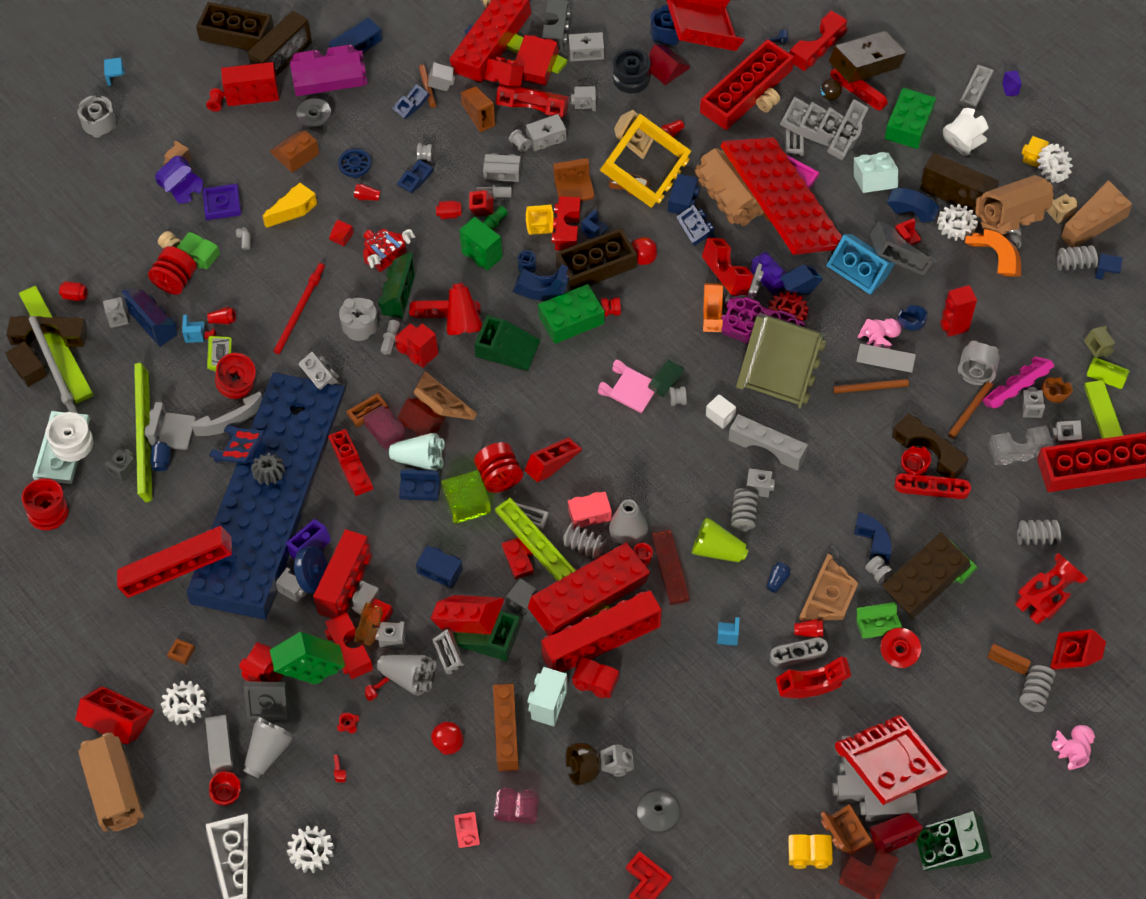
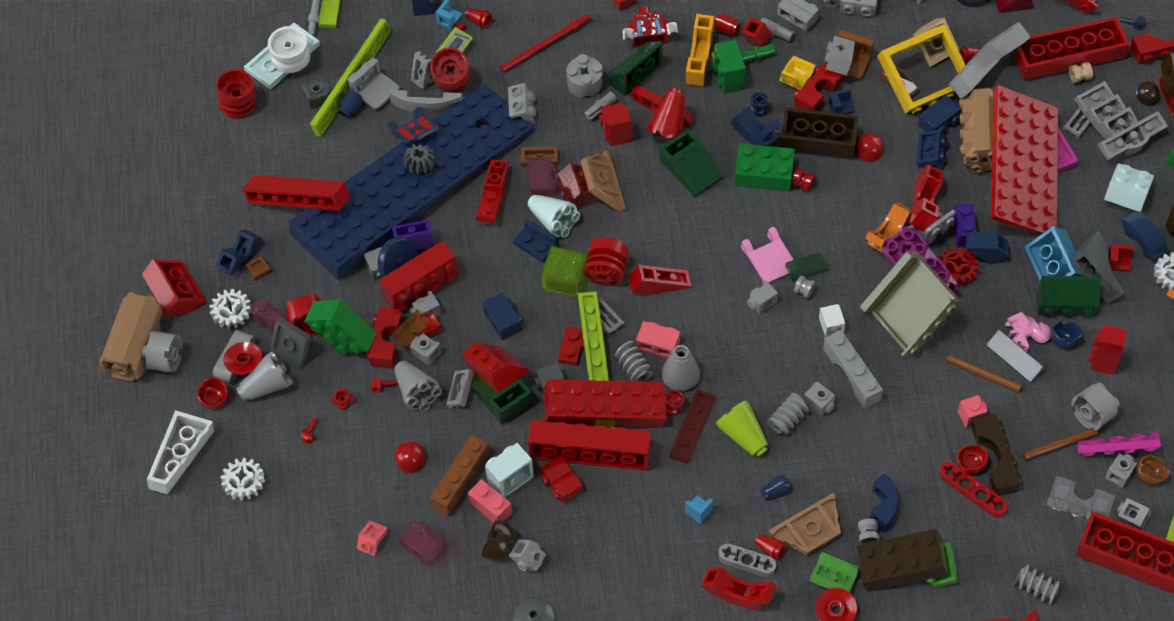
camera: 35 degrees right, 0 degrees up
none -> light grey brick [142,331,183,372]
none -> dark blue brick [215,229,262,275]
none -> red dish [223,342,262,375]
none -> clear pink brick [250,298,287,336]
none -> light grey tile [411,51,432,90]
none -> coral brick [468,479,512,523]
none -> light orange arch [686,14,714,86]
none -> light grey brick [747,280,778,314]
none -> light grey brick [824,35,855,75]
none -> light grey beam [949,22,1030,98]
none -> coral brick [958,395,988,428]
none -> dark green slope [1036,276,1101,317]

